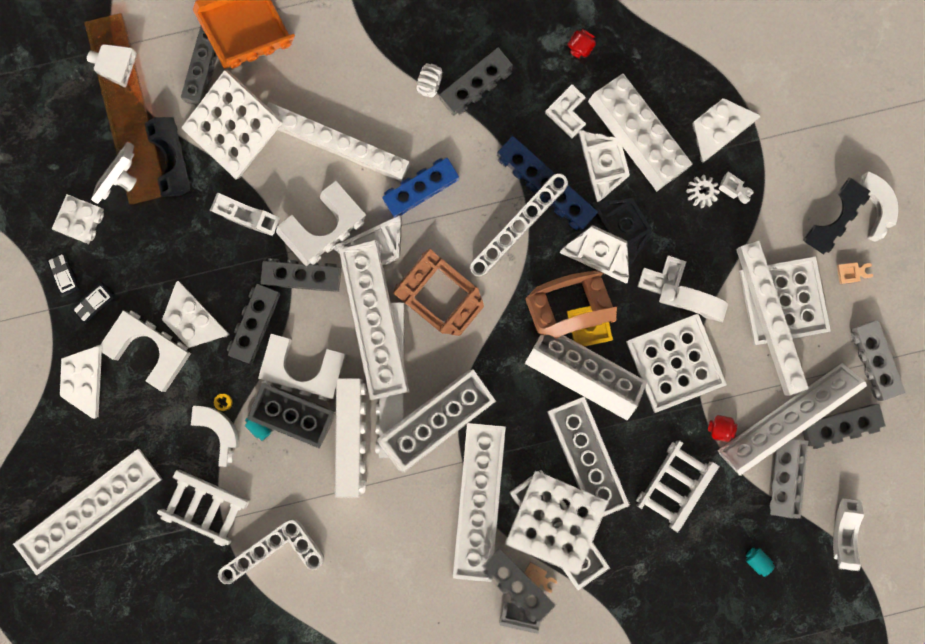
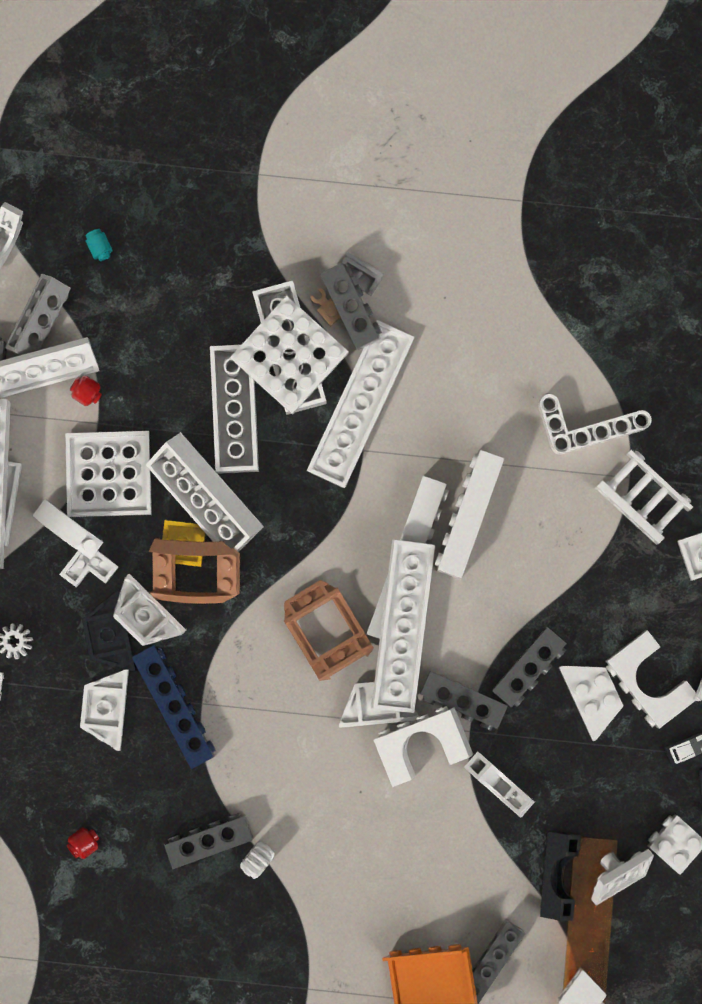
camera: 155 degrees left, 0 degrees up
white piece [182,70,283,179] -> none
white arch [191,406,239,467] -> none
yellow bush [214,394,233,411] -> none
teal brick [245,417,273,441] -> none
dark grey slope [248,383,336,449] -> none
white arch [258,334,347,402] -> none
white brick [267,102,410,182] -> none
white brick [377,370,495,472] -> none
blue brick [382,158,459,218] -> none
white beam [470,174,568,276] -> none
white plate [545,85,586,138] -> none
white brick [588,74,692,191] -> none
white fence [636,441,719,532] -> none

